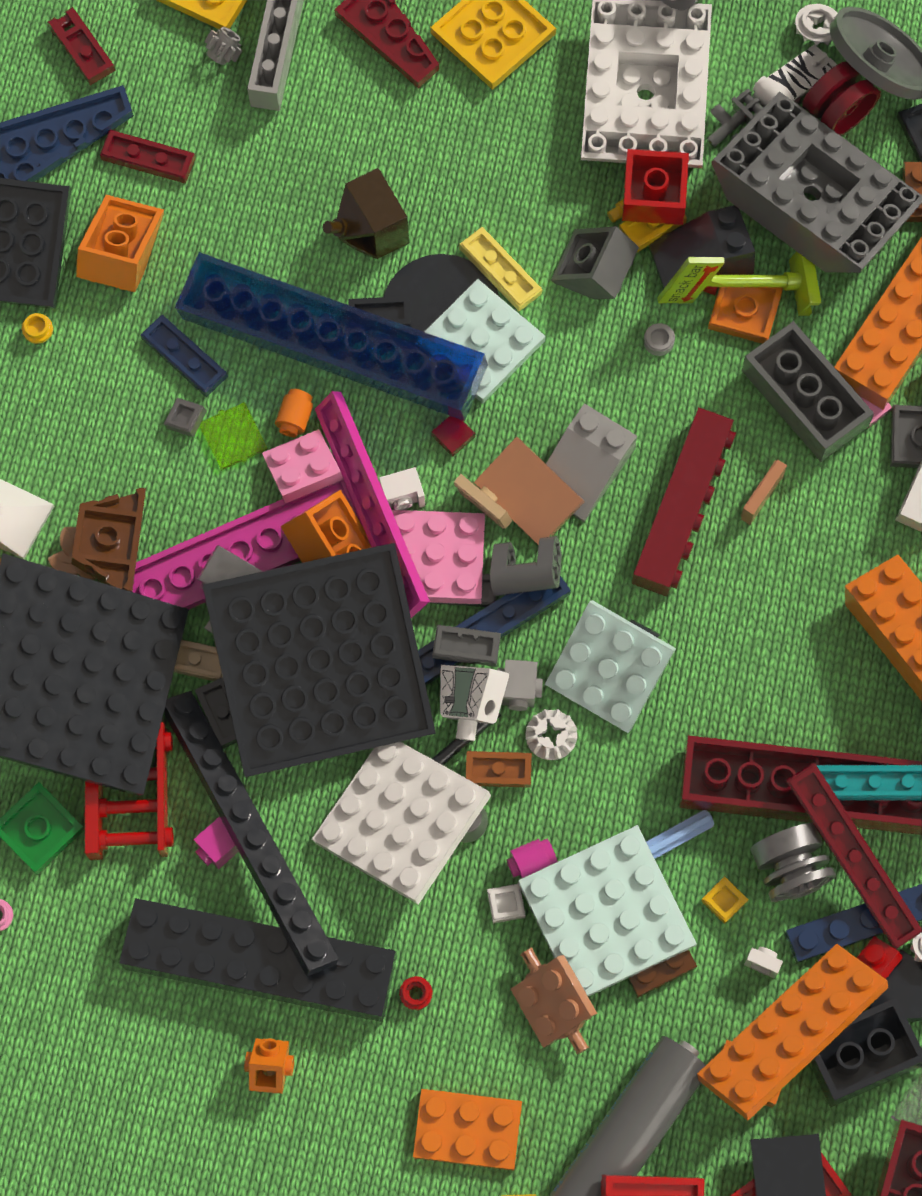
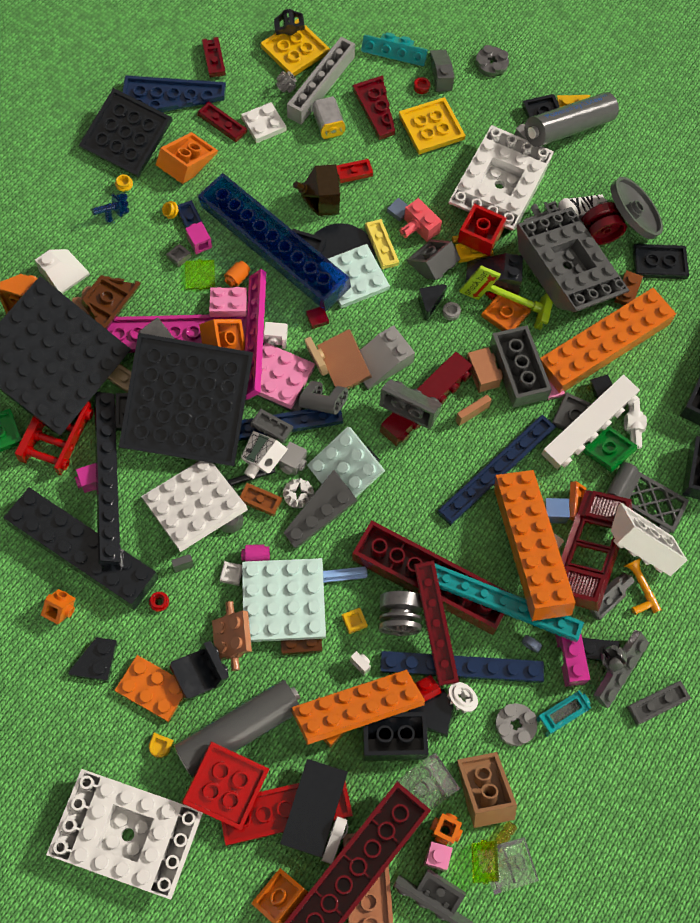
camera: 15 degrees right, 5 degrees down
white gear [794,4,837,45] -> none
none -> black wing [68,637,118,682]
none -> arm [91,193,129,222]
none -> yellow plate [162,201,178,219]
none -> black bracket [169,641,229,700]
none -> dark grey tile [171,554,194,573]
none -> dark pink brick [185,222,212,254]
none -> white plate [241,102,287,143]
none -> dark grey wing [284,470,358,549]
none -> flat silver piece [312,96,346,139]
none -> red plate [336,159,373,183]
none -> dark grey slope [379,379,442,430]
none -> sand blue tile [387,198,408,221]
none -> coral brick [399,198,442,242]
none -> black slope [418,284,447,321]
none -> dark blue tile [437,415,556,526]
none -> nougat brick [466,347,503,393]

